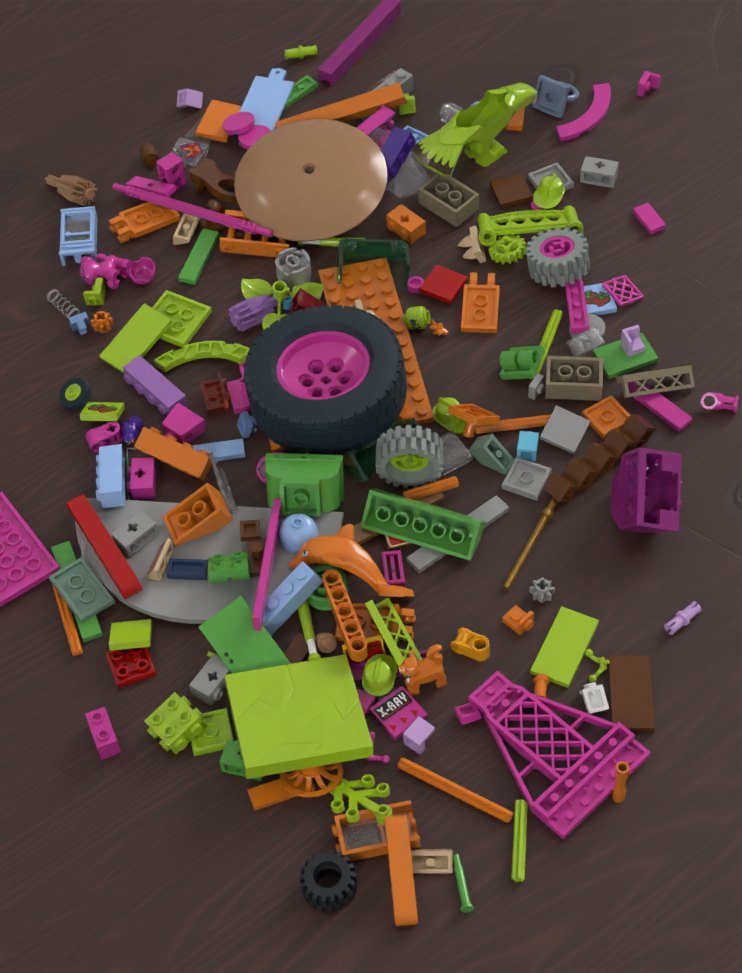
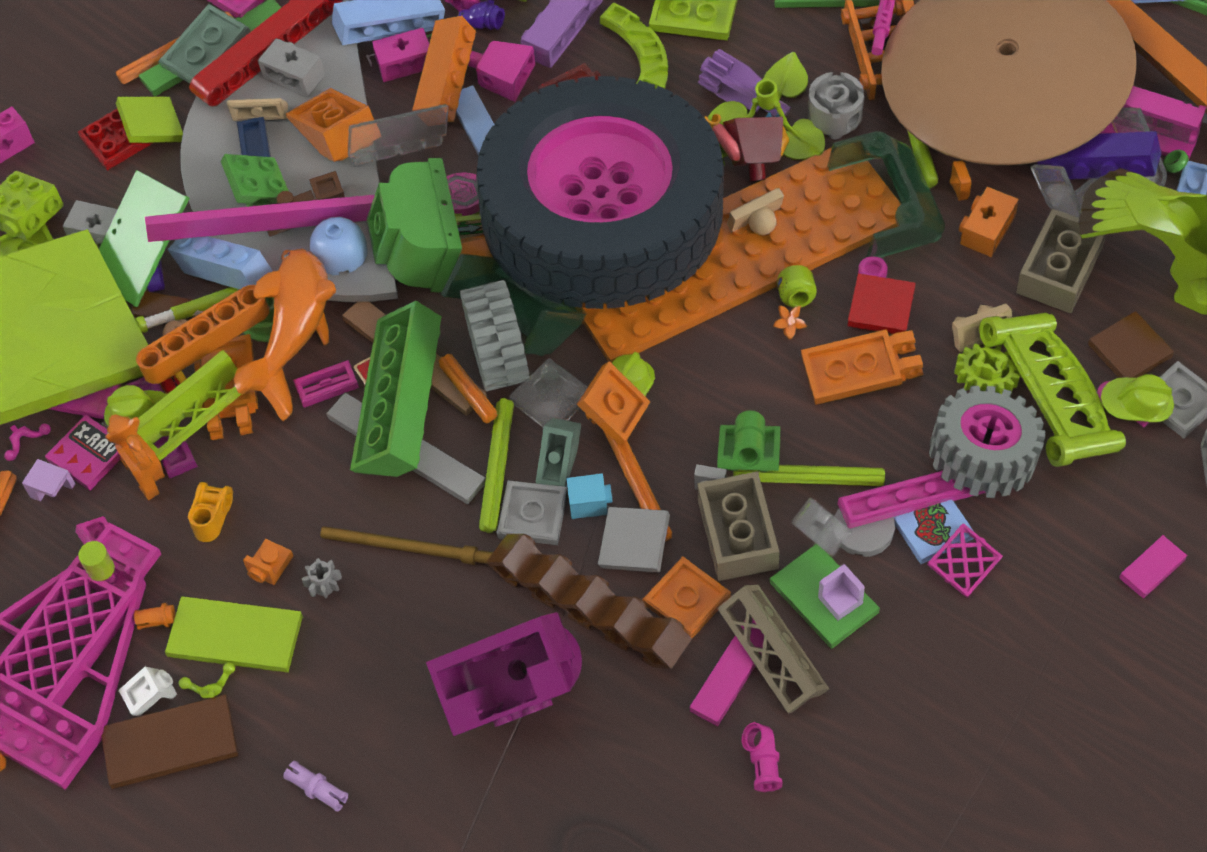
camera: 75 degrees right, 5 degrees up
none -> lime piece [78,541,115,581]
none -> lime axle [479,398,514,533]
none -> orange tile [950,160,972,201]

